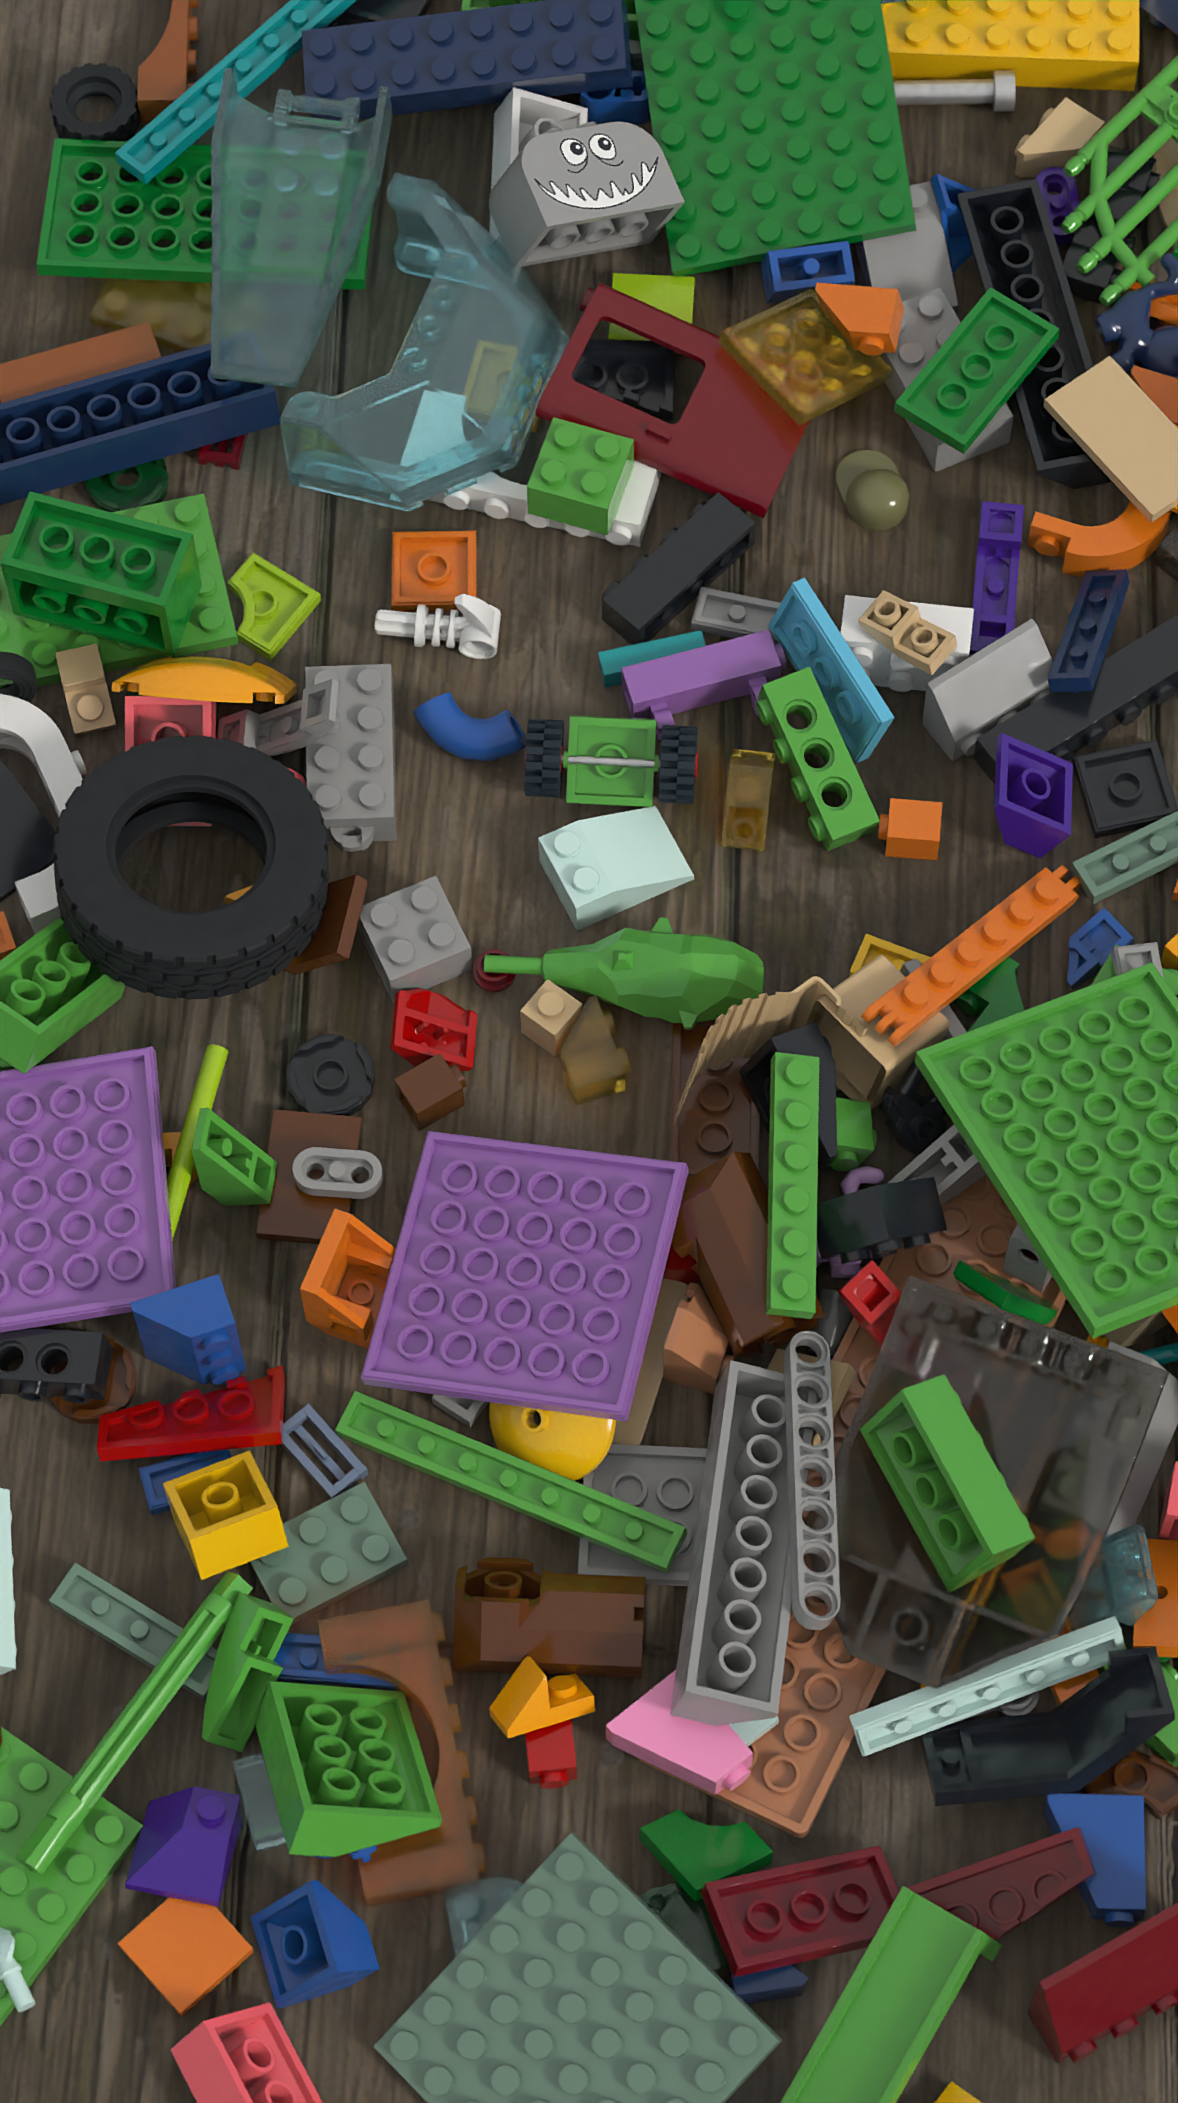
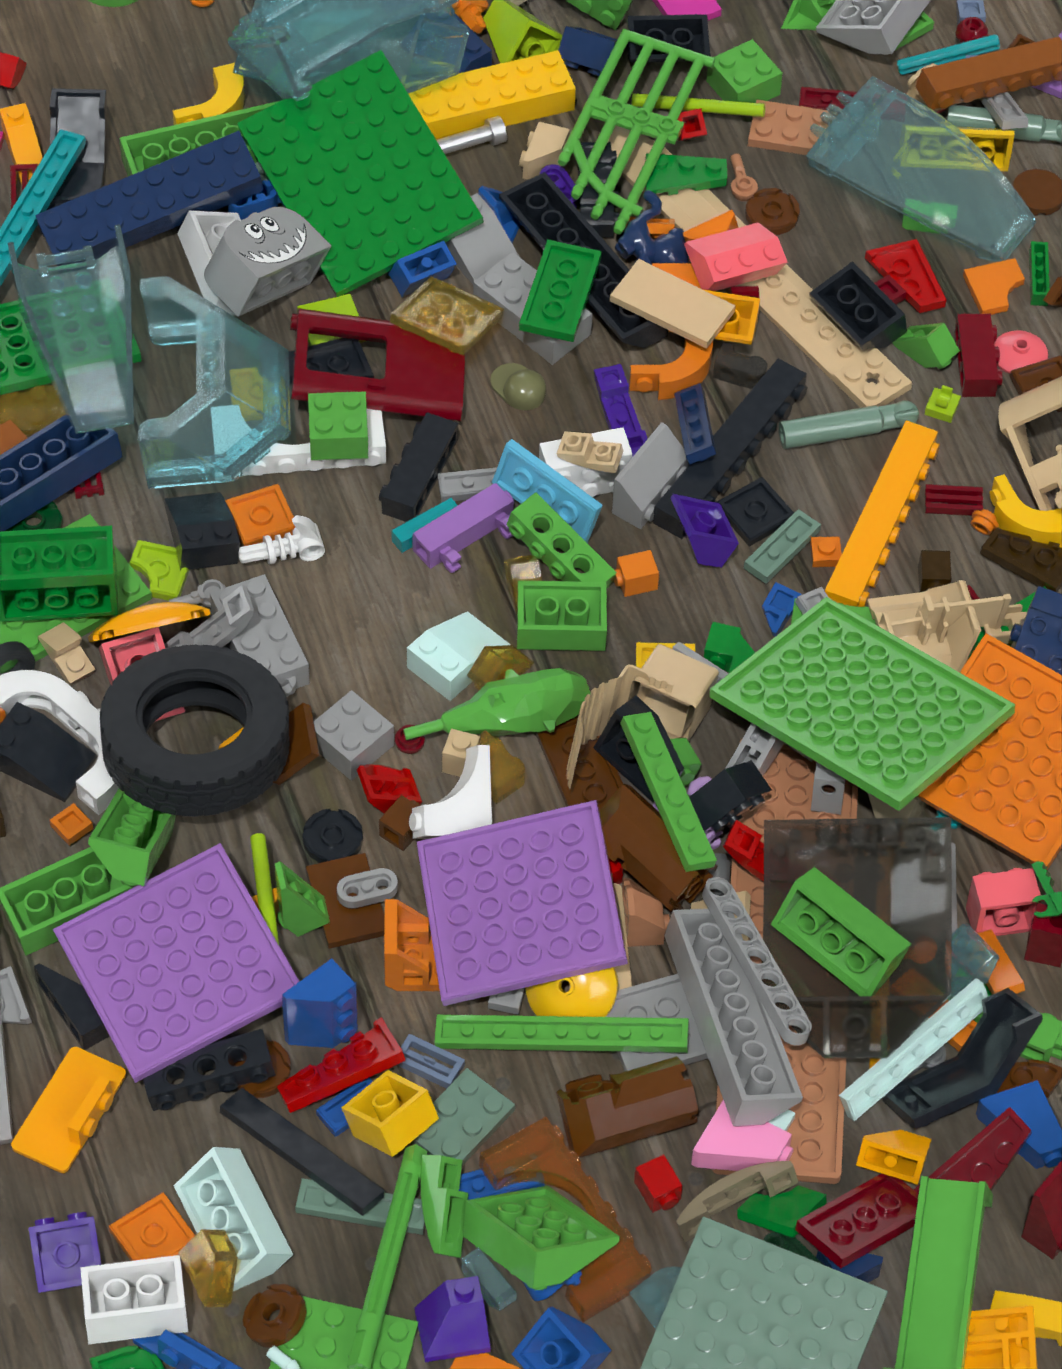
camera: 25 degrees left, 10 degrees down
blue cylinder [413,692,526,762] -> none
light orange slope [489,1656,595,1738] -> none
plate [524,715,698,807] -> none
orange slope [815,283,904,356] -> none
orange hinge [861,865,1081,1047] -> none
black piece [881,1059,947,1154] -> none
green tile [952,1260,1058,1325] -> none
none -> black slope [164,492,240,571]
none -> light grey plate [169,579,225,608]
none -> black tile [220,1088,385,1216]
none -> white arch [409,745,492,839]
none -> clear yellow slope [467,645,534,690]
none -> bright green slope [517,581,607,651]
none -> dark tan slope [676,1161,798,1242]
none -> light orange slope [856,1130,932,1184]

